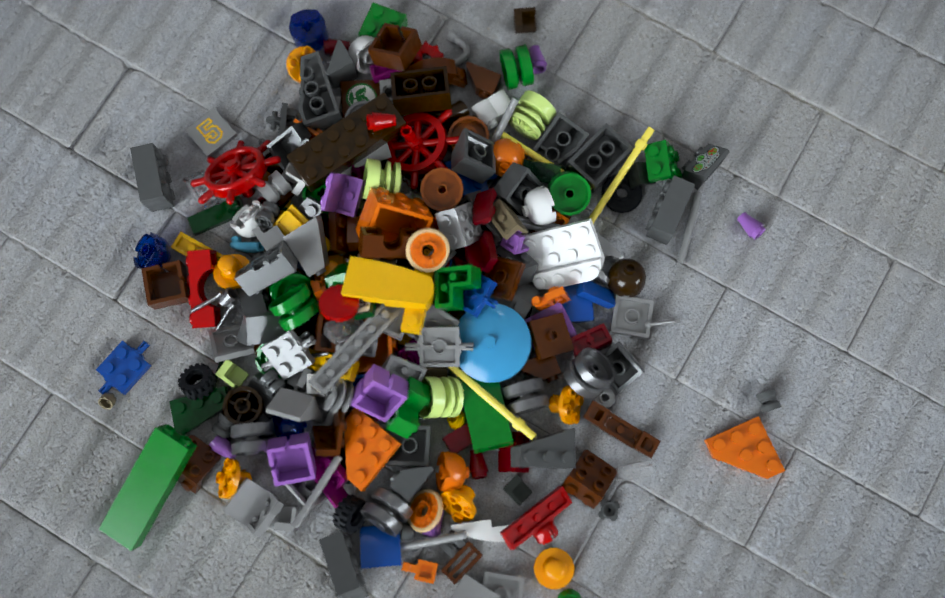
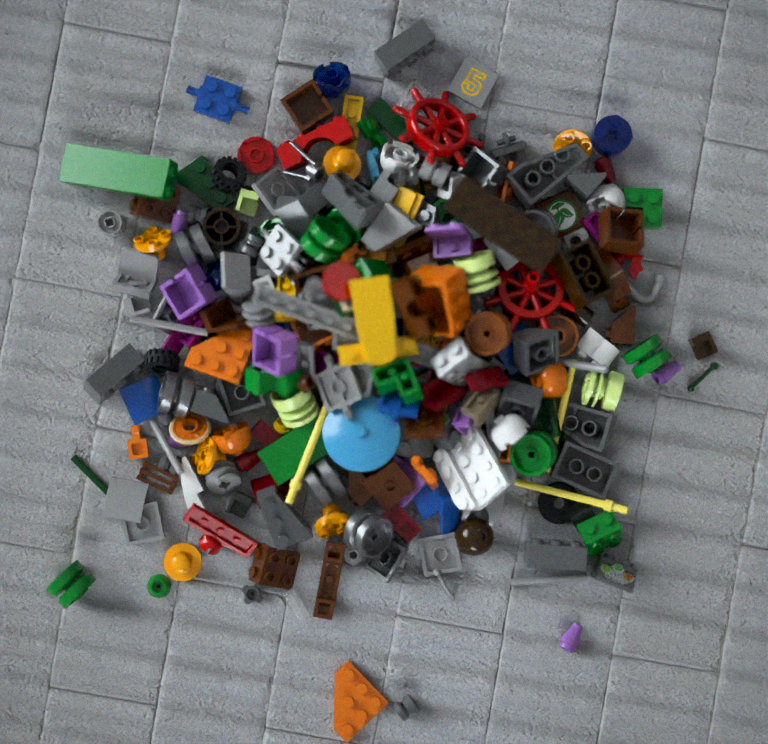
camera: 65 degrees right, 10 degrees up
dark tan hinge [98,392,116,410] -> none
red cone [366,112,396,132] -> none
orange wheel [406,228,450,272] -> none
none -> light grey wheel [97,210,126,238]
none -> light grey piece [205,461,241,494]
none -> red tile [237,136,275,175]
none -> reddish brown plate [297,374,314,393]
none -> green plate [356,113,387,148]
none -> dark green hinge [687,362,718,392]

